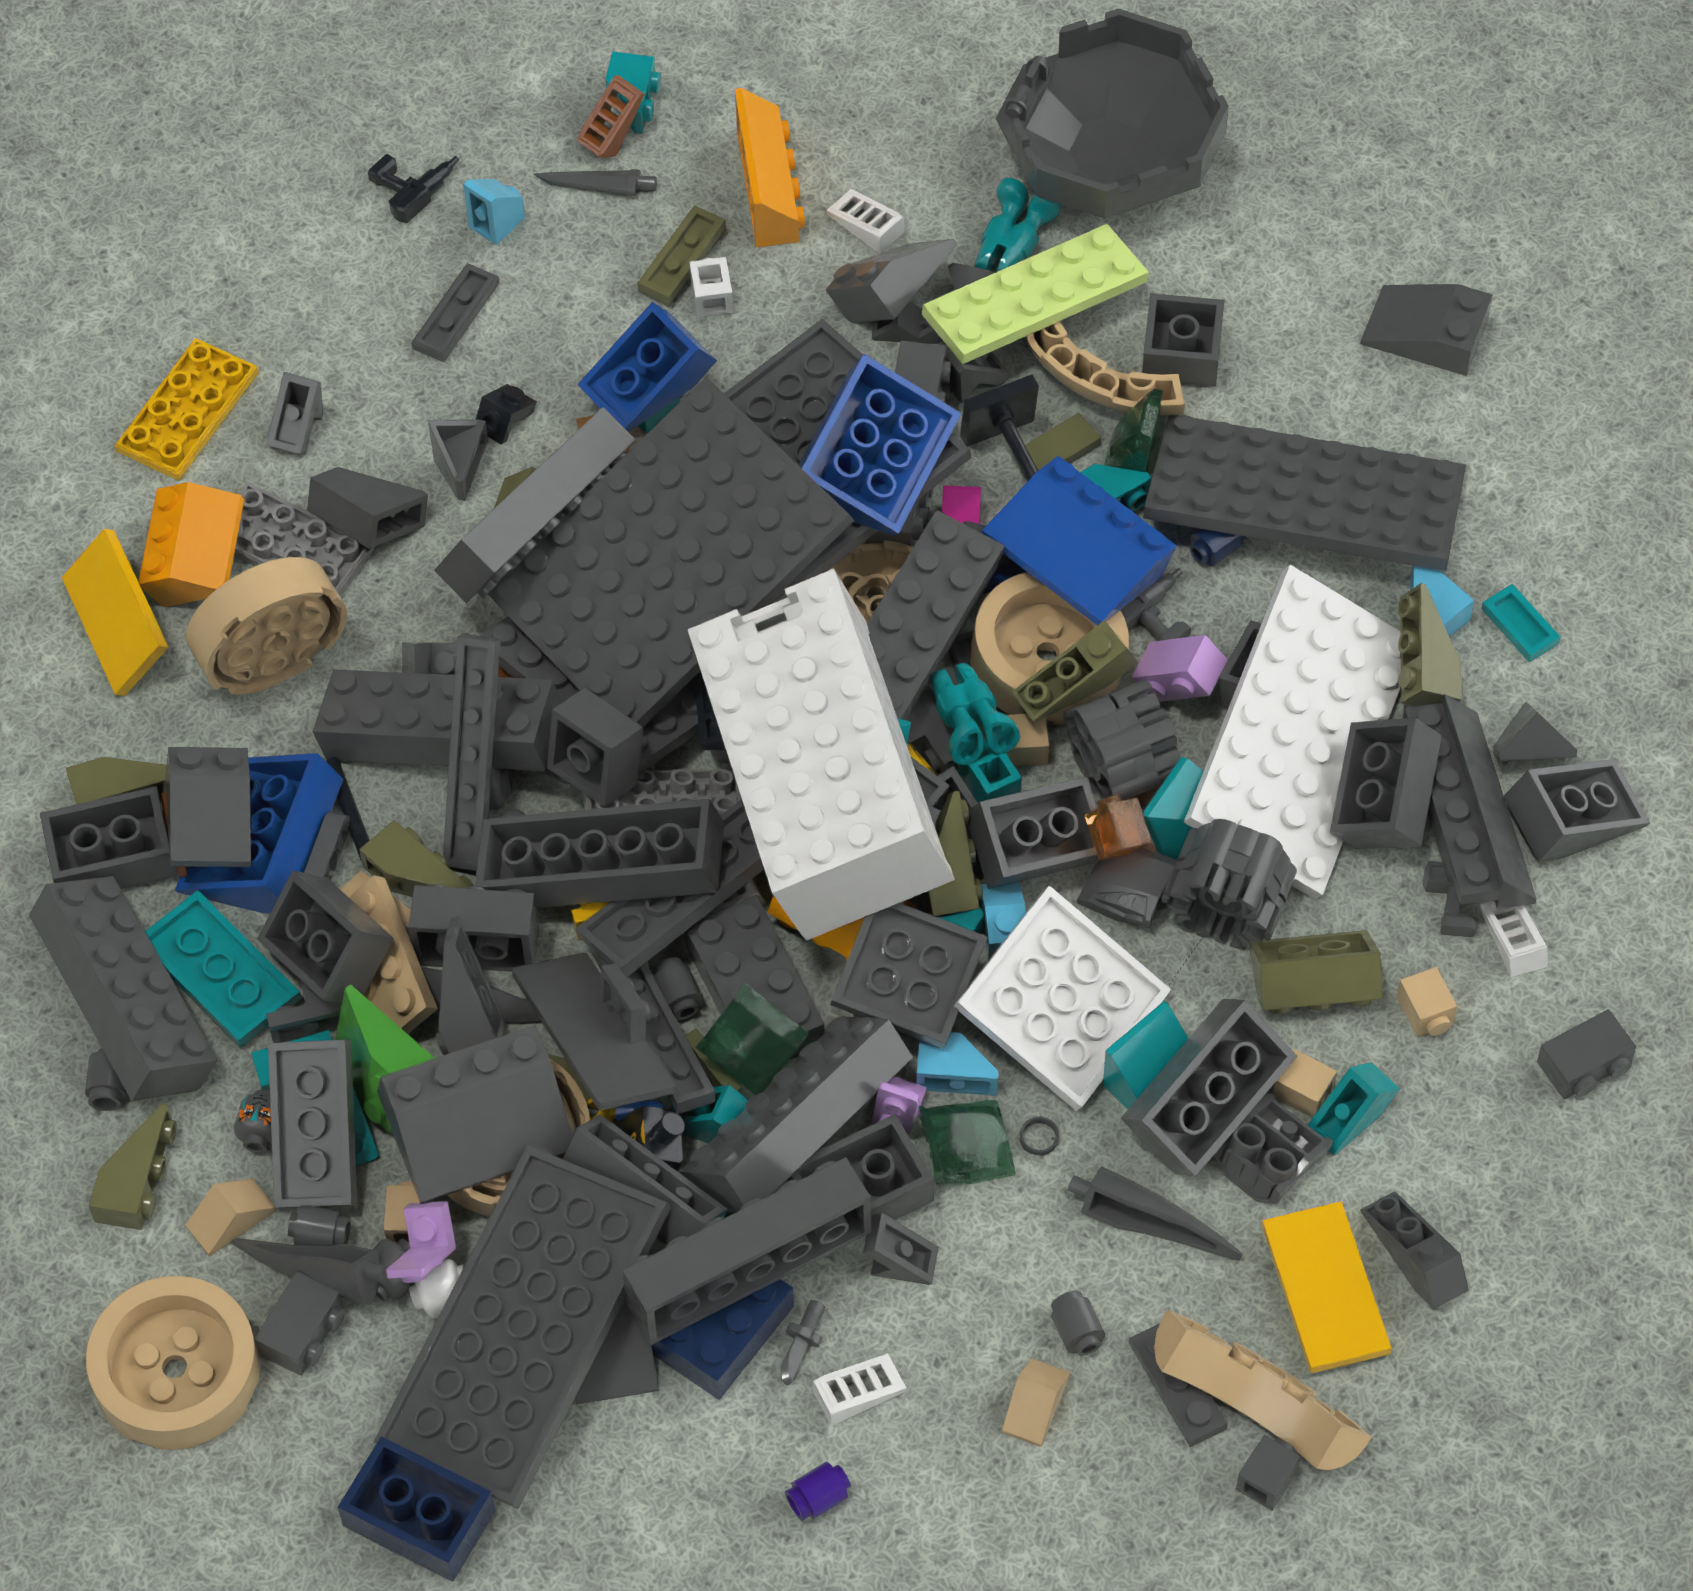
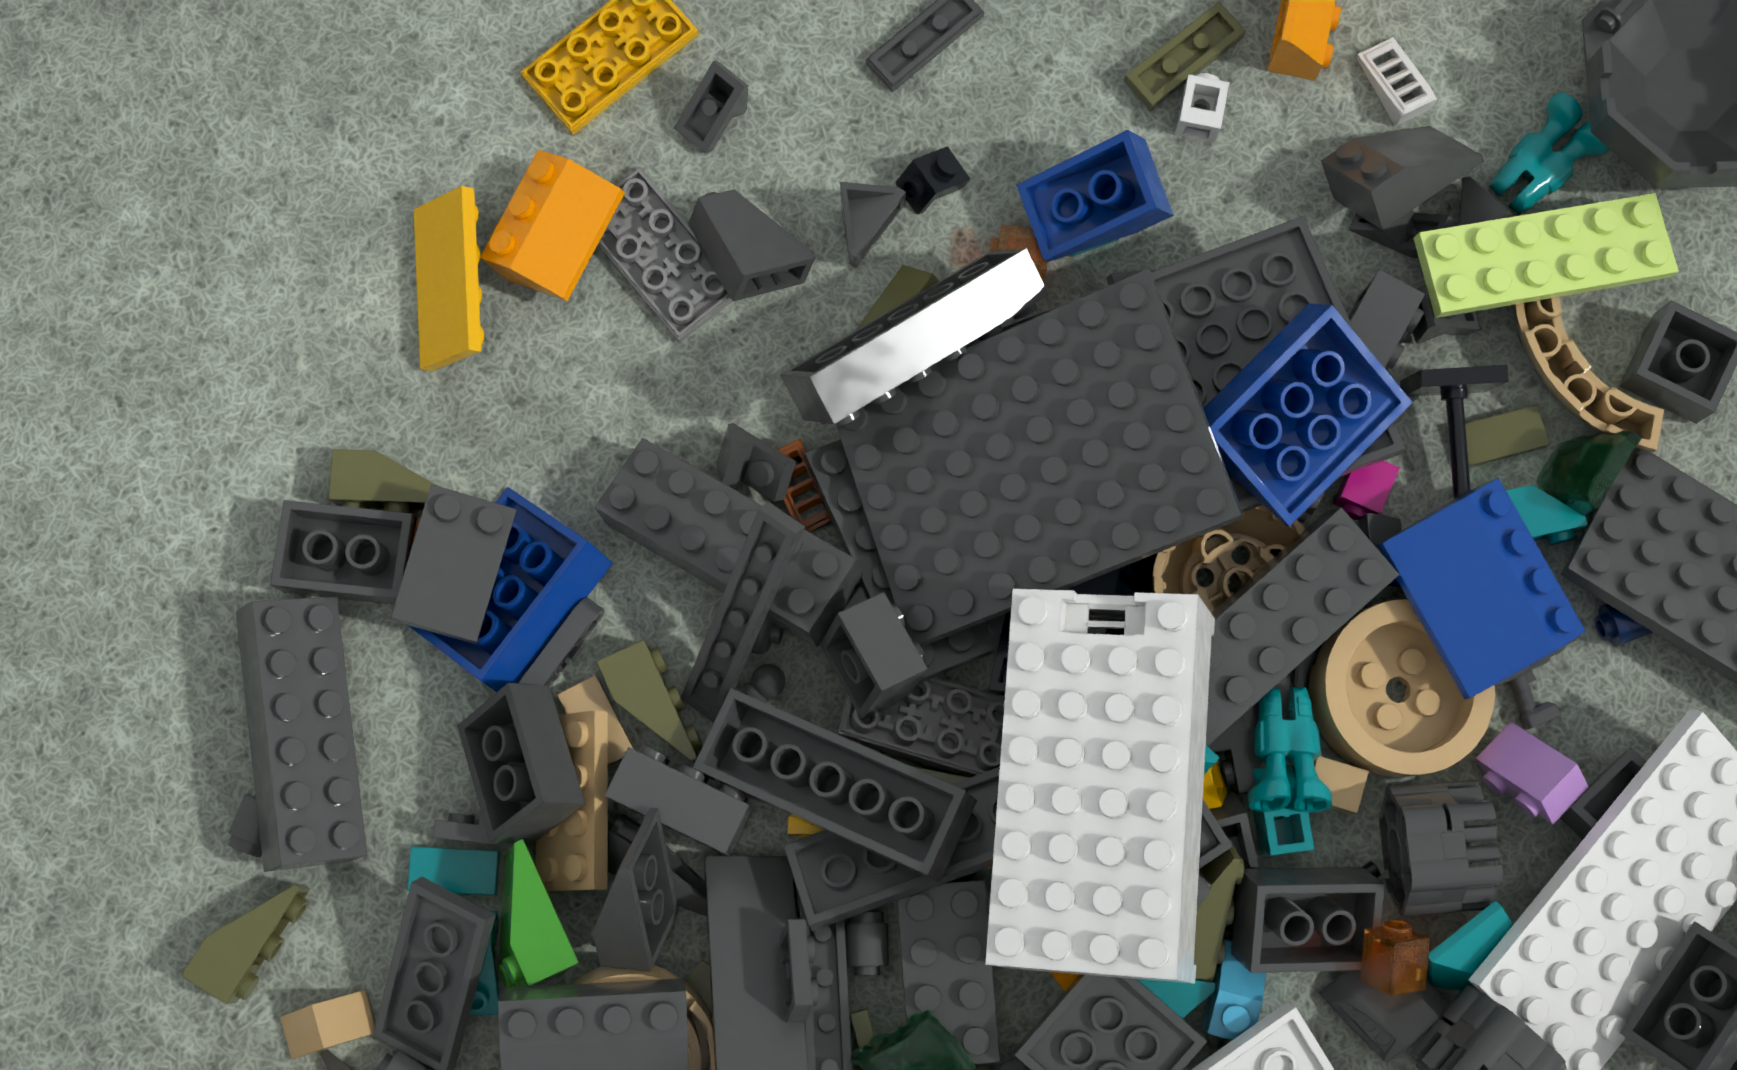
camera: 20 degrees right, 20 degrees up
teal plate [145,890,302,1048] -> none
tan brick [186,557,347,695] -> none
dark grey head [234,1090,272,1153] -> none
black bar [326,757,370,861] -> none
olive slope [1012,620,1138,723] -> none

